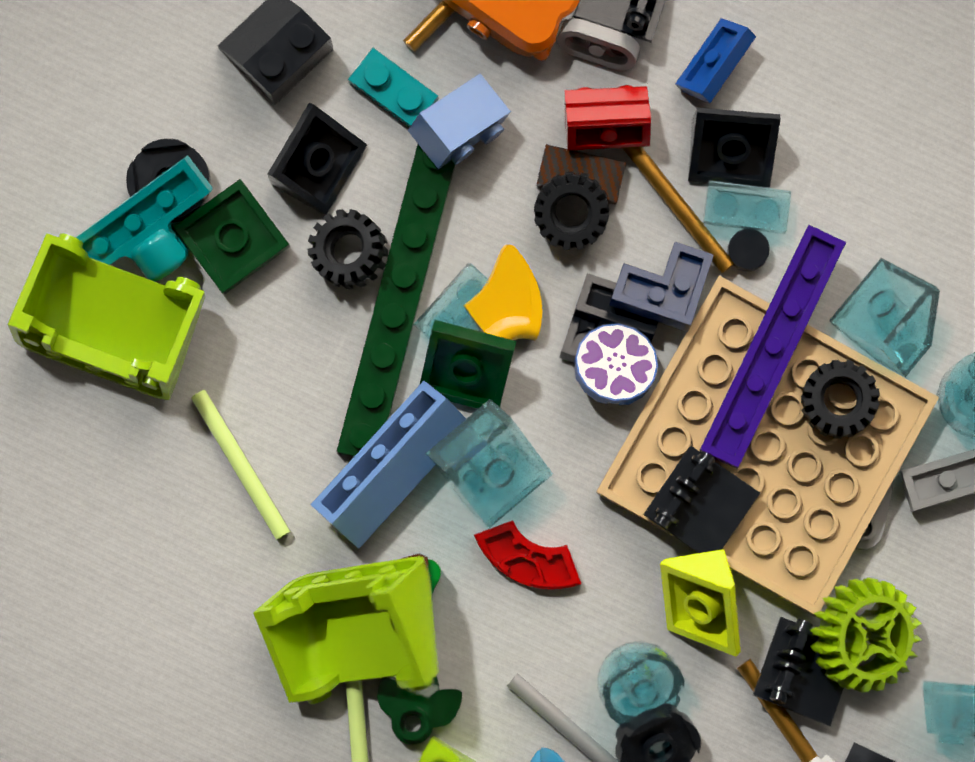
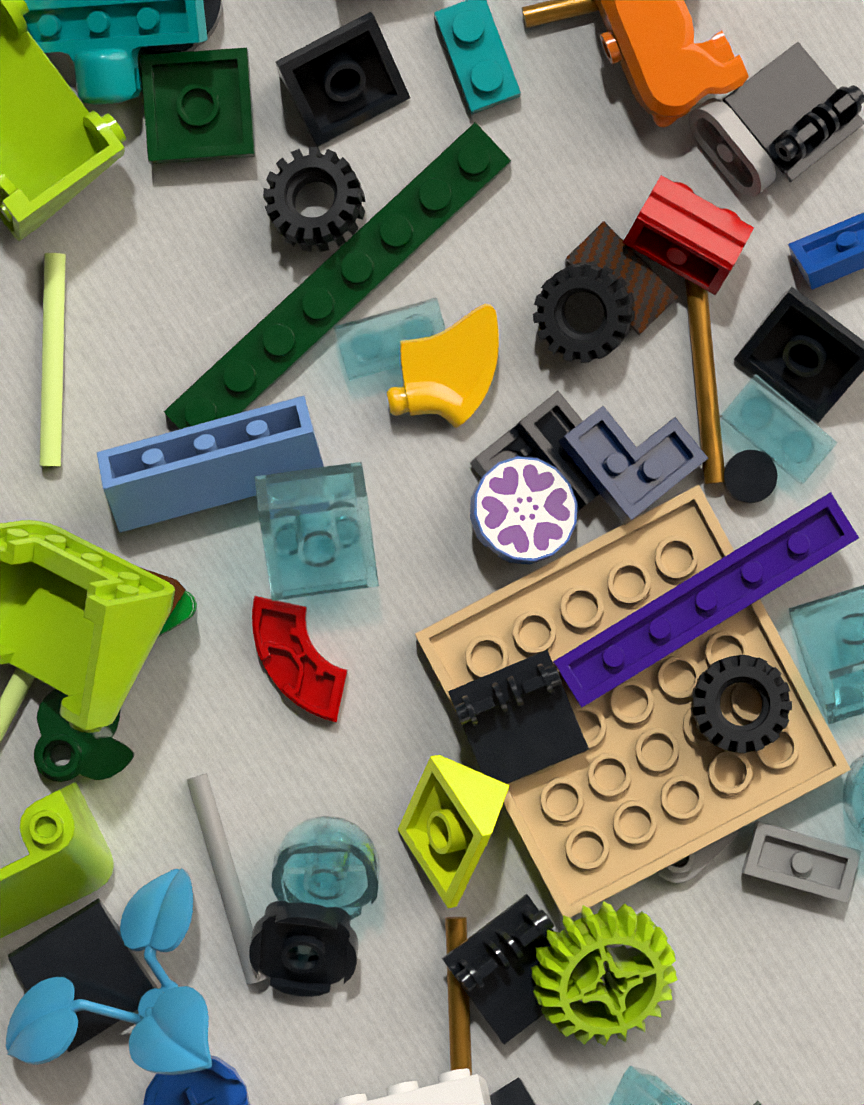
camera: 30 degrees right, 5 degrees up
brick [408,73,511,169] -> none
dark green plate [420,320,517,414] -> none

